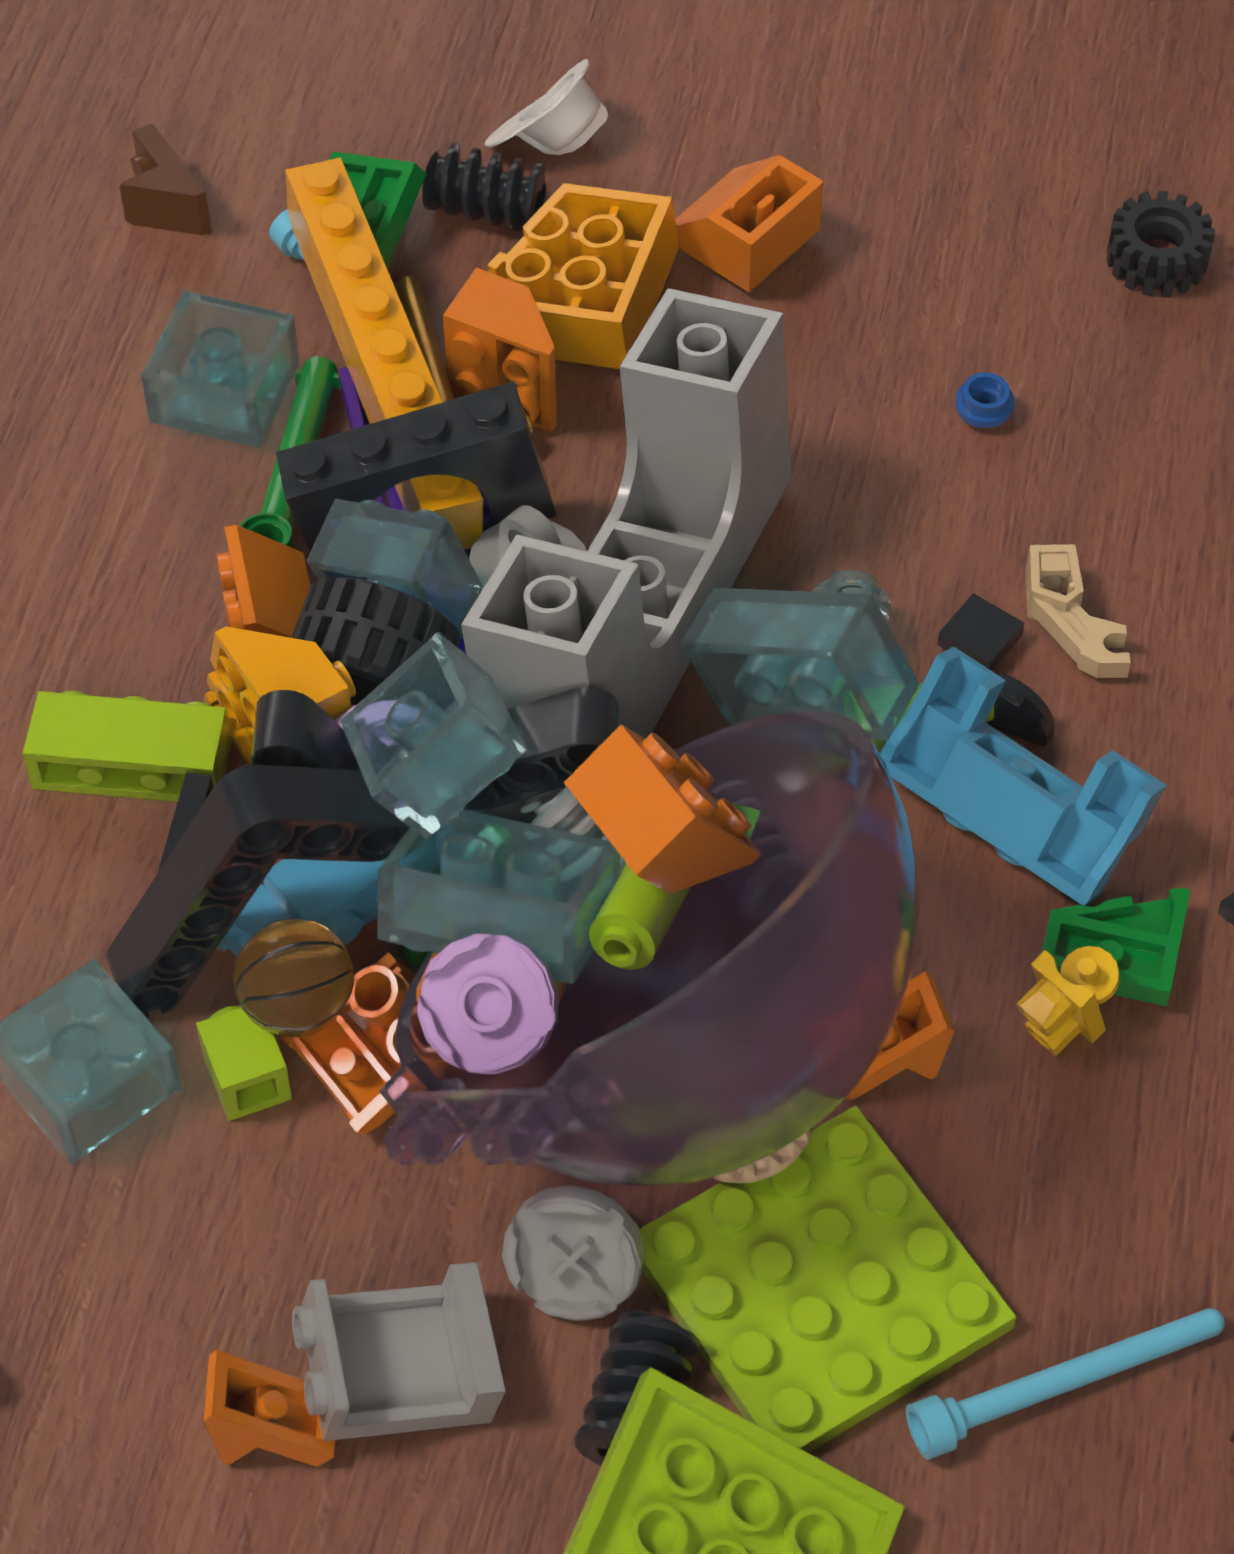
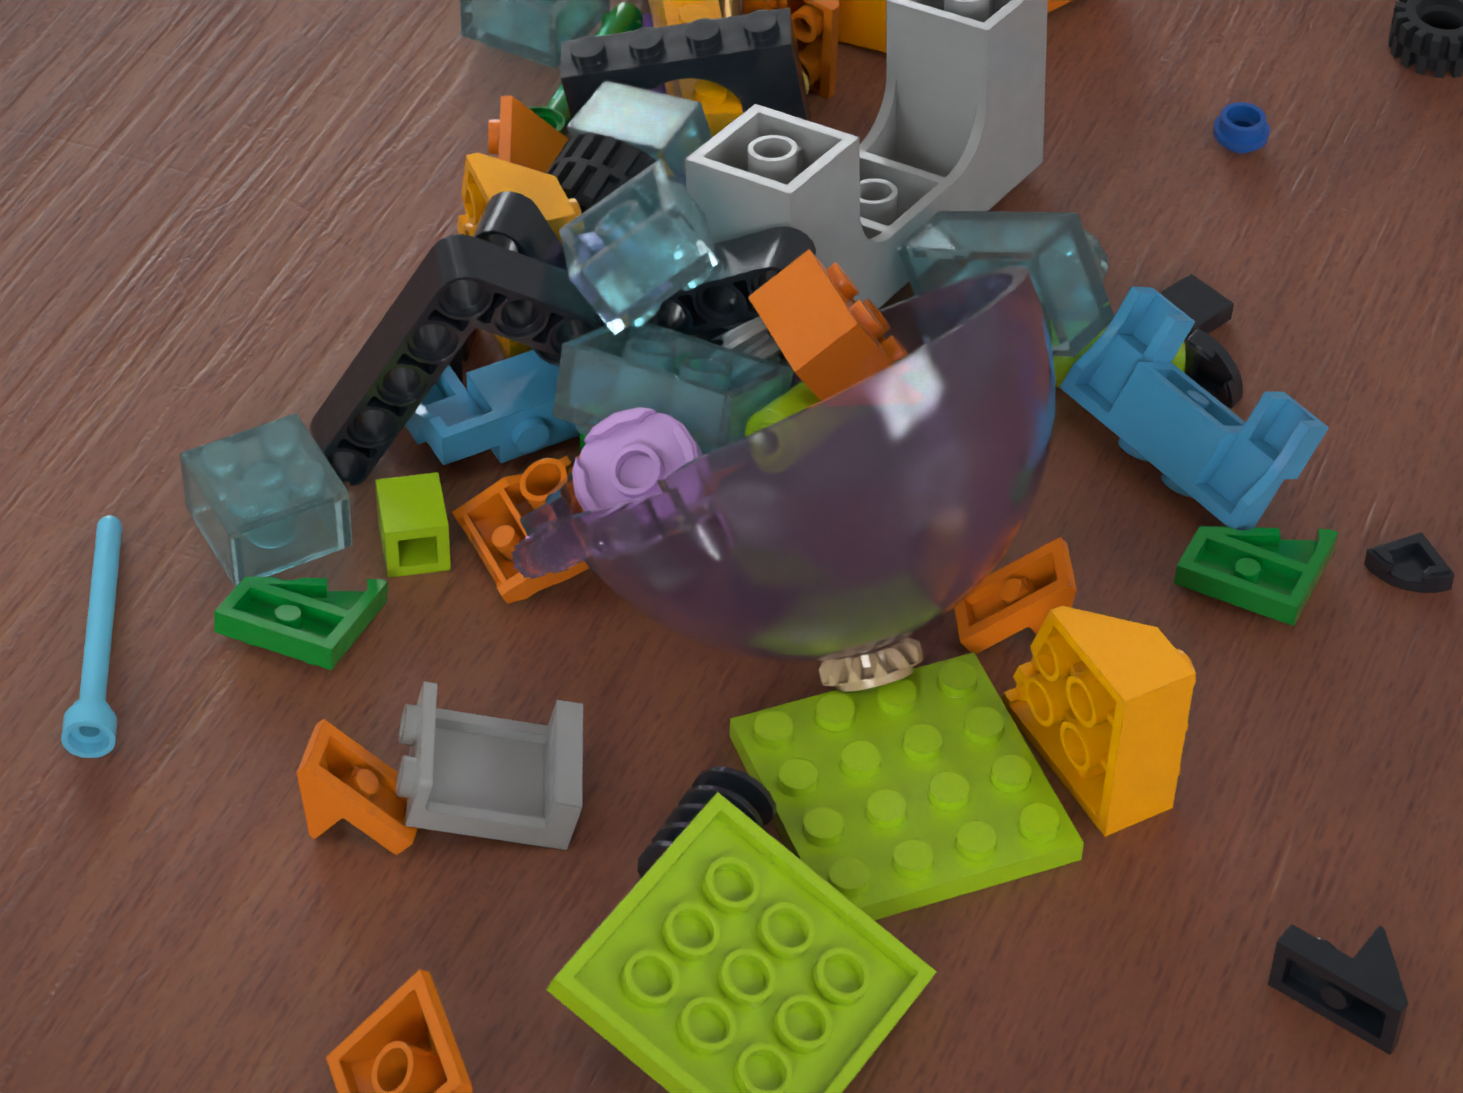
camera: 10 degrees right, 10 degrees down
lime brick [23,691,232,802] -> none
clear orange piece [233,918,354,1037] -> none
light grey tile [502,1185,645,1321] -> none
medium azure piece [906,1308,1225,1460] -> none
yellow hips [1017,946,1120,1057] -> none
tan piece [1025,544,1131,678] -> none
none -> green wing [214,576,388,670]
none -> light orange wedge [1001,606,1196,837]

